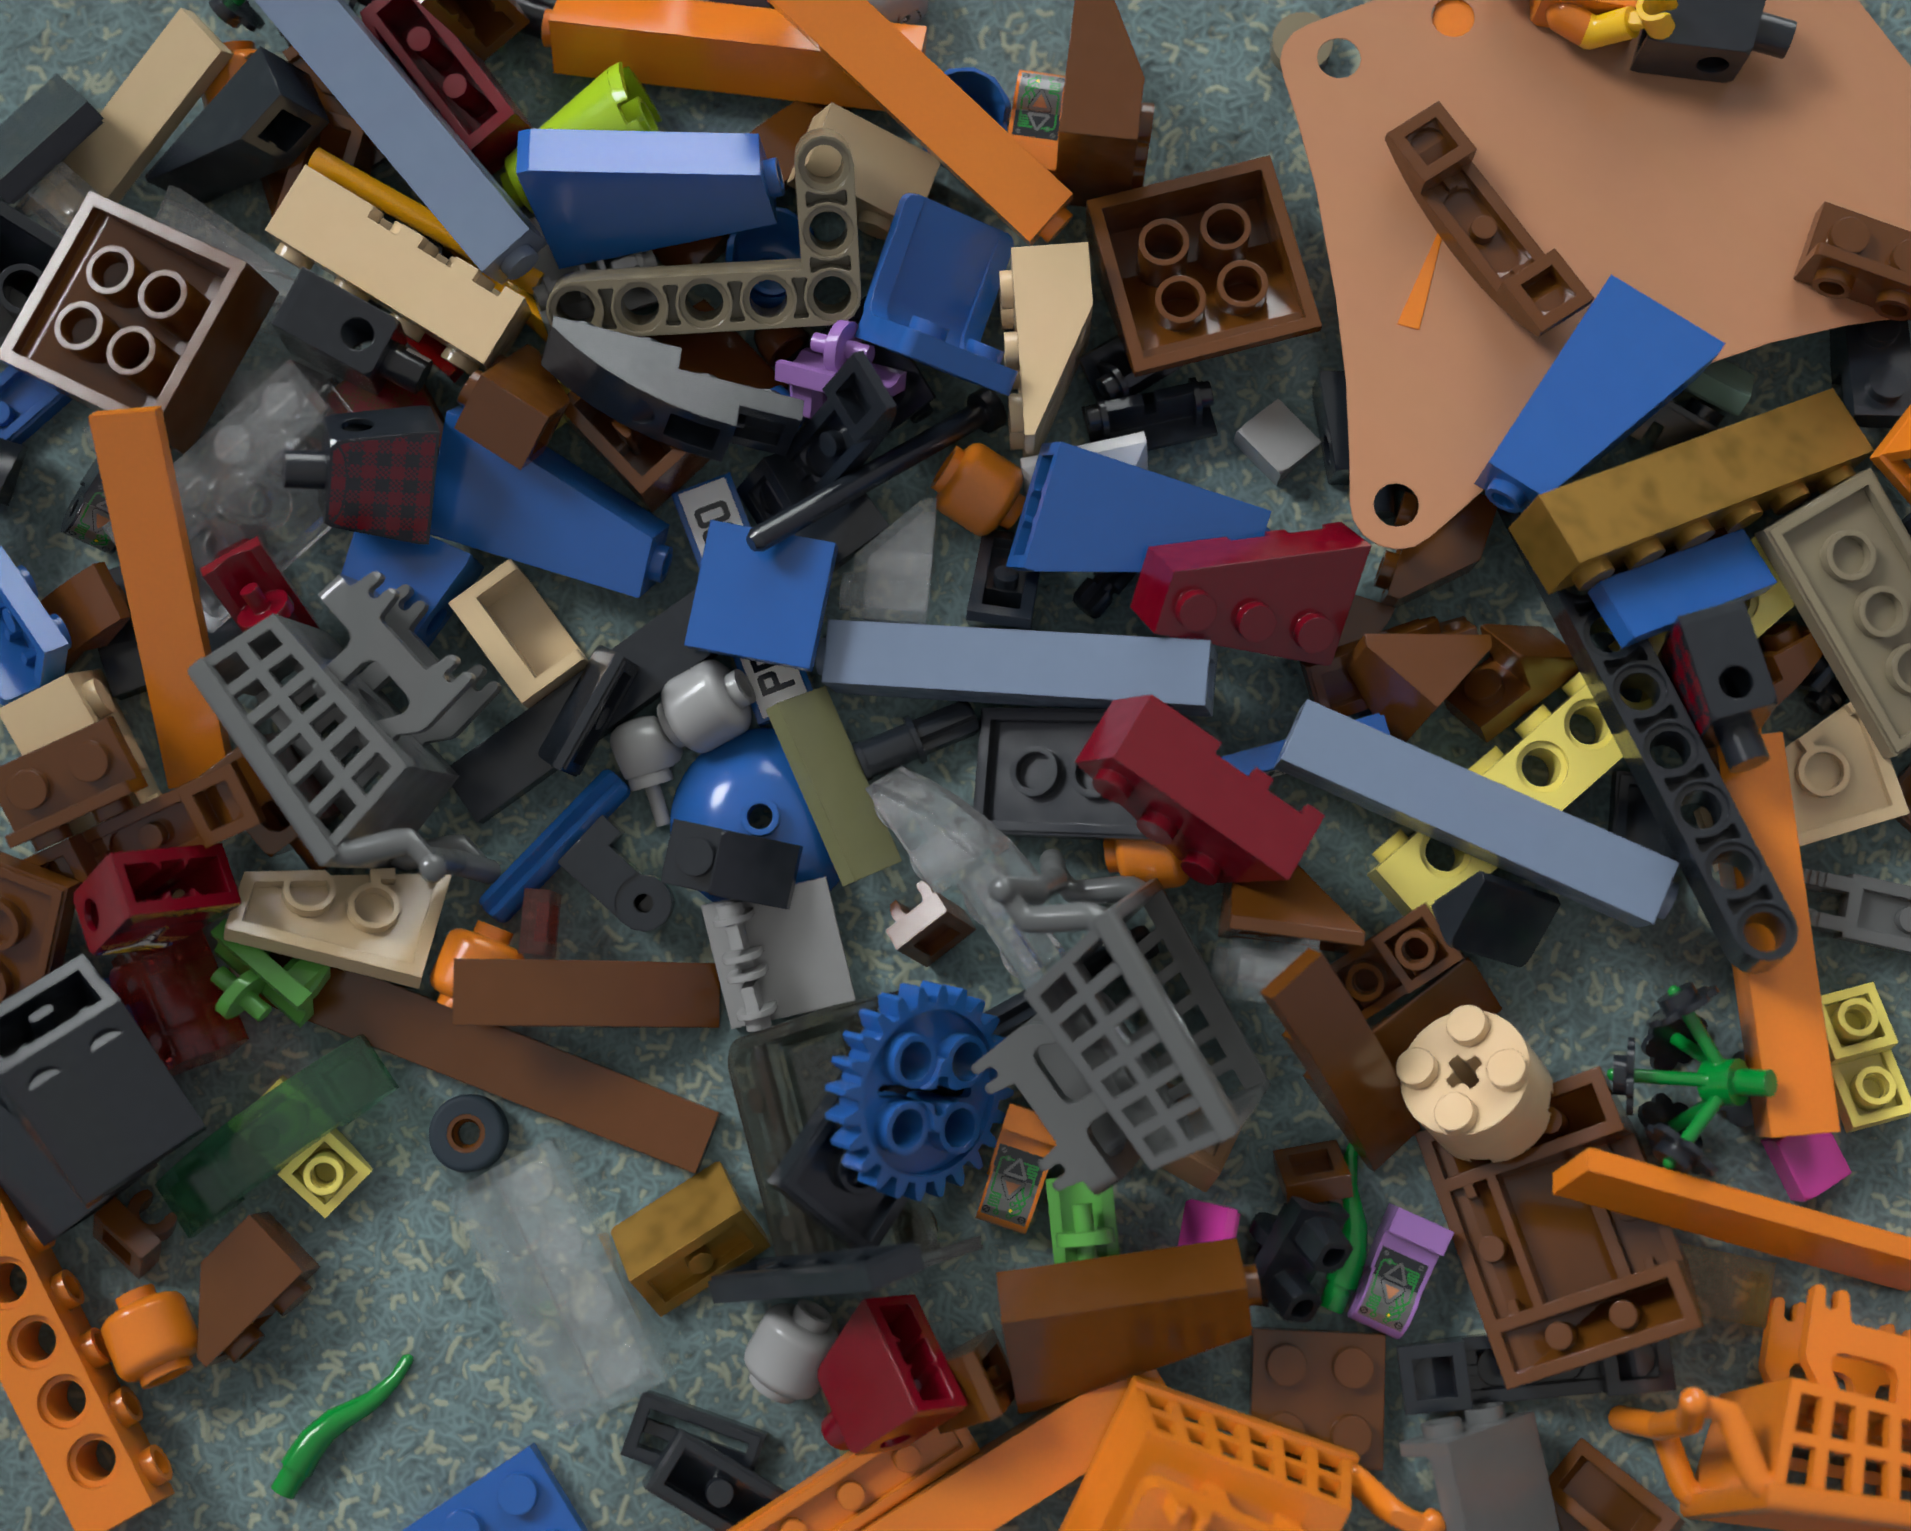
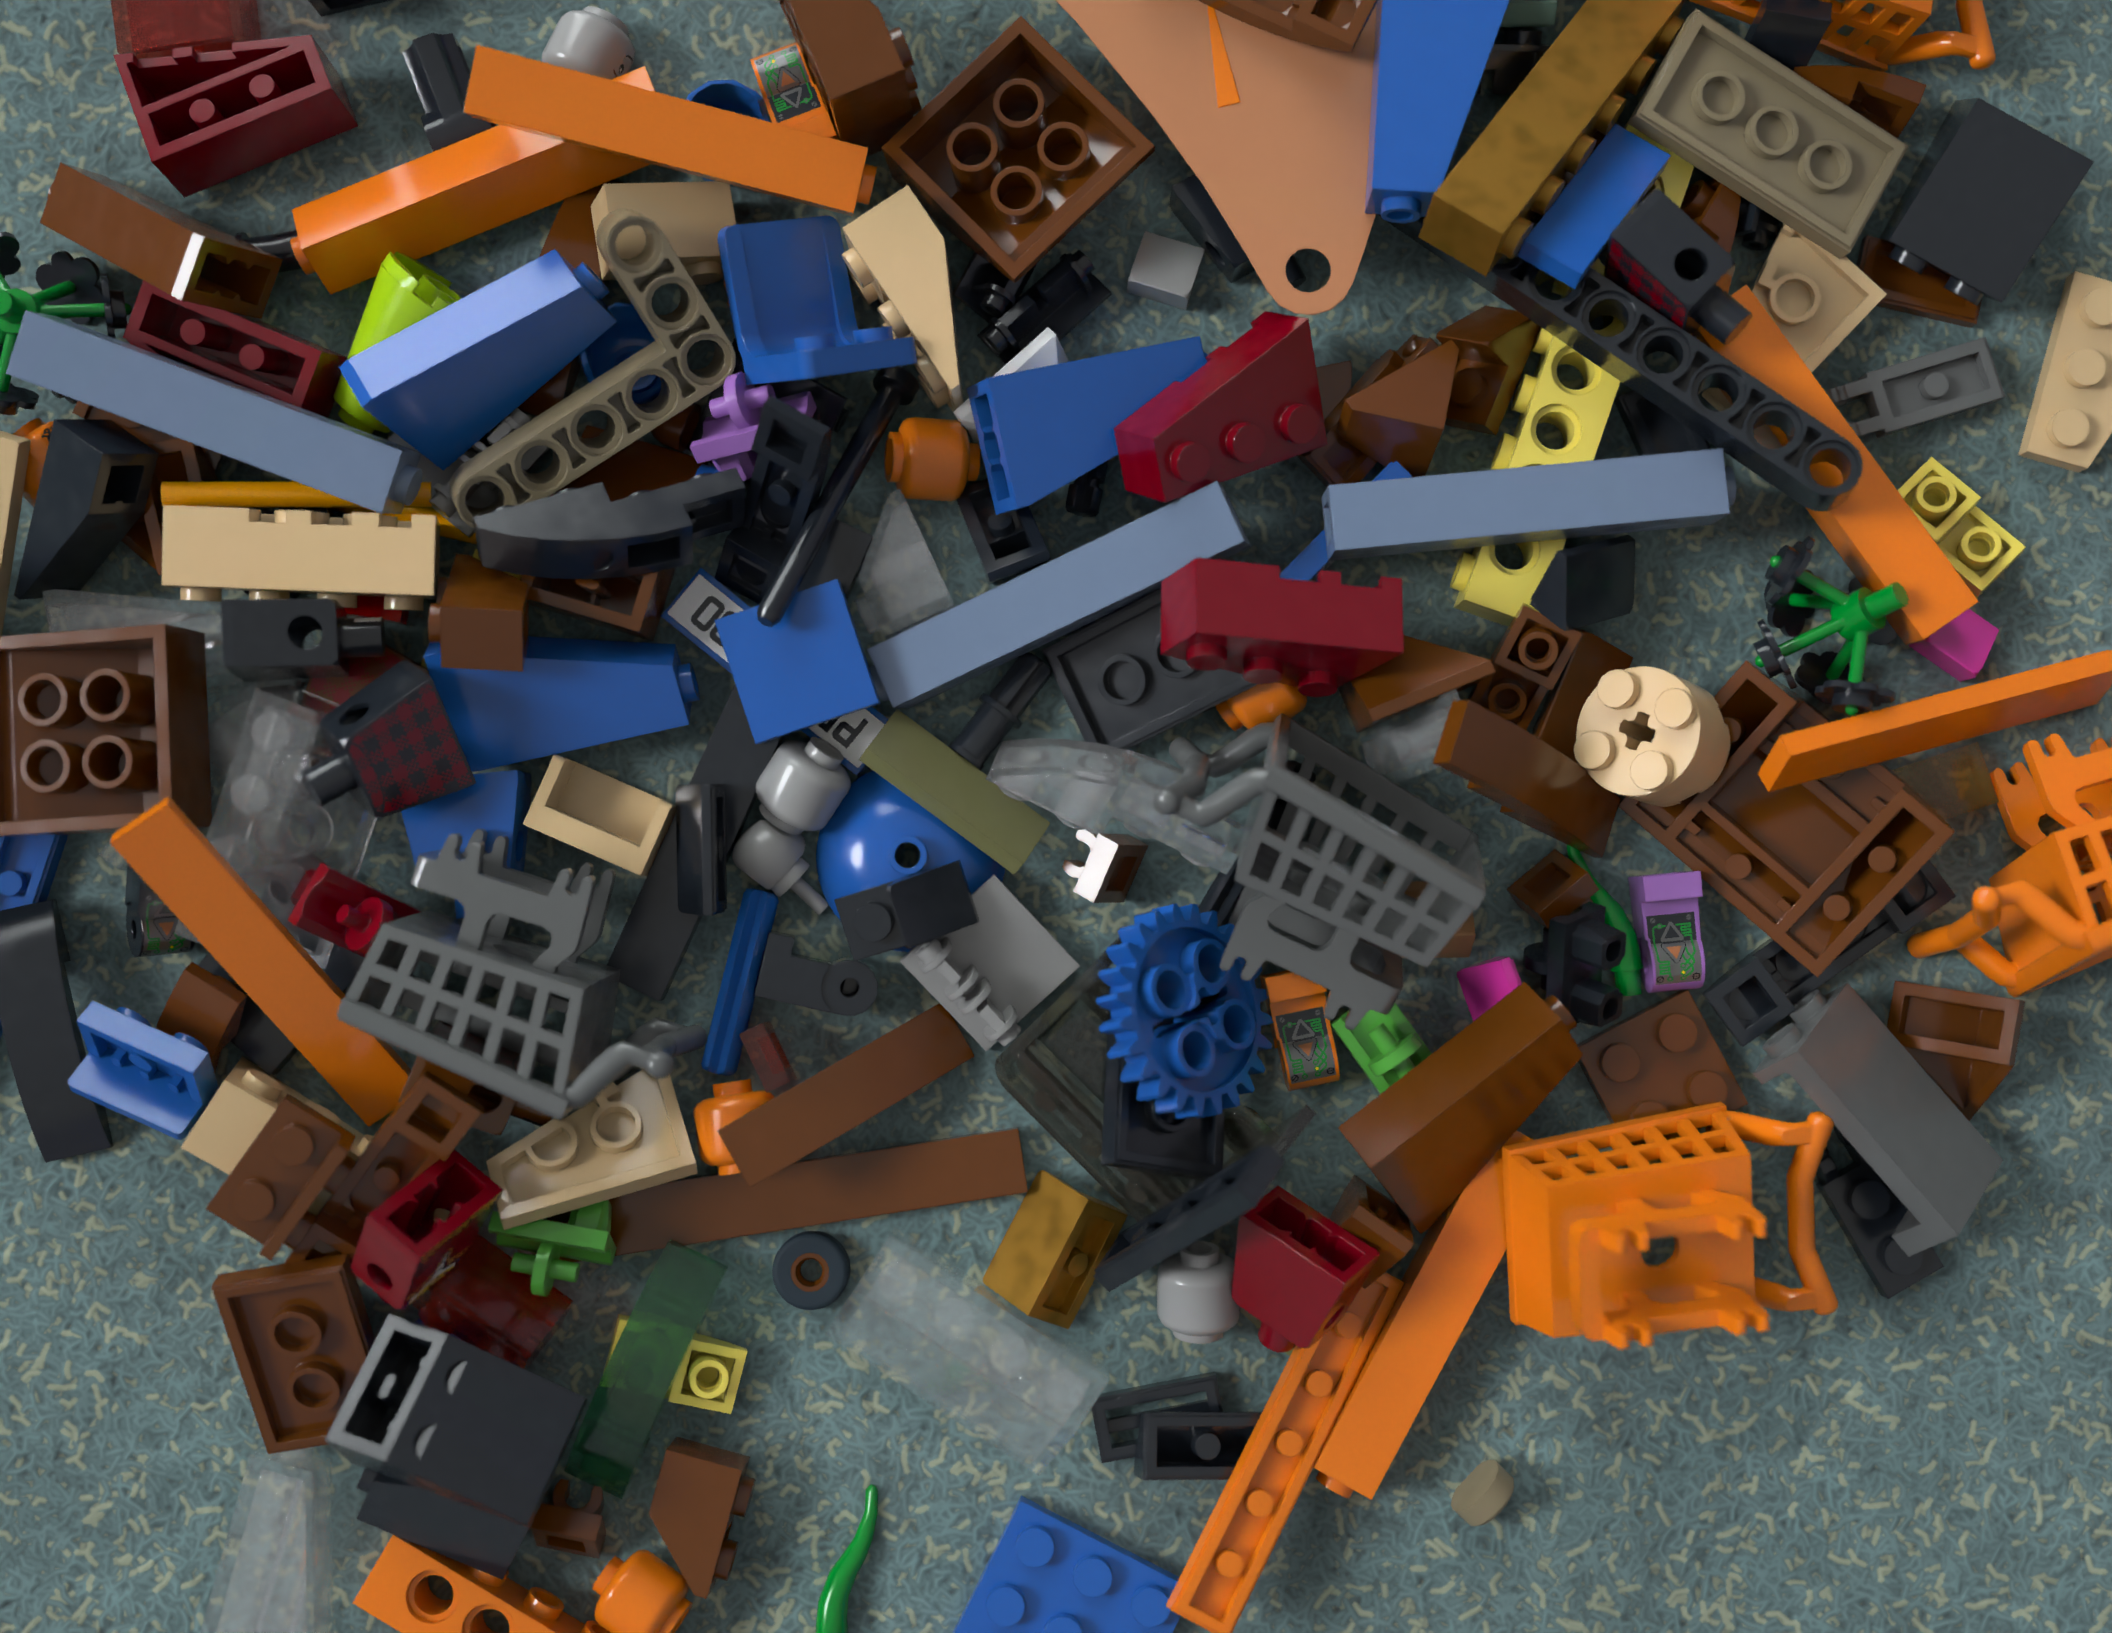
camera: 35 degrees left, 5 degrees up
reddish brown slope [1373,491,1497,608] -> none

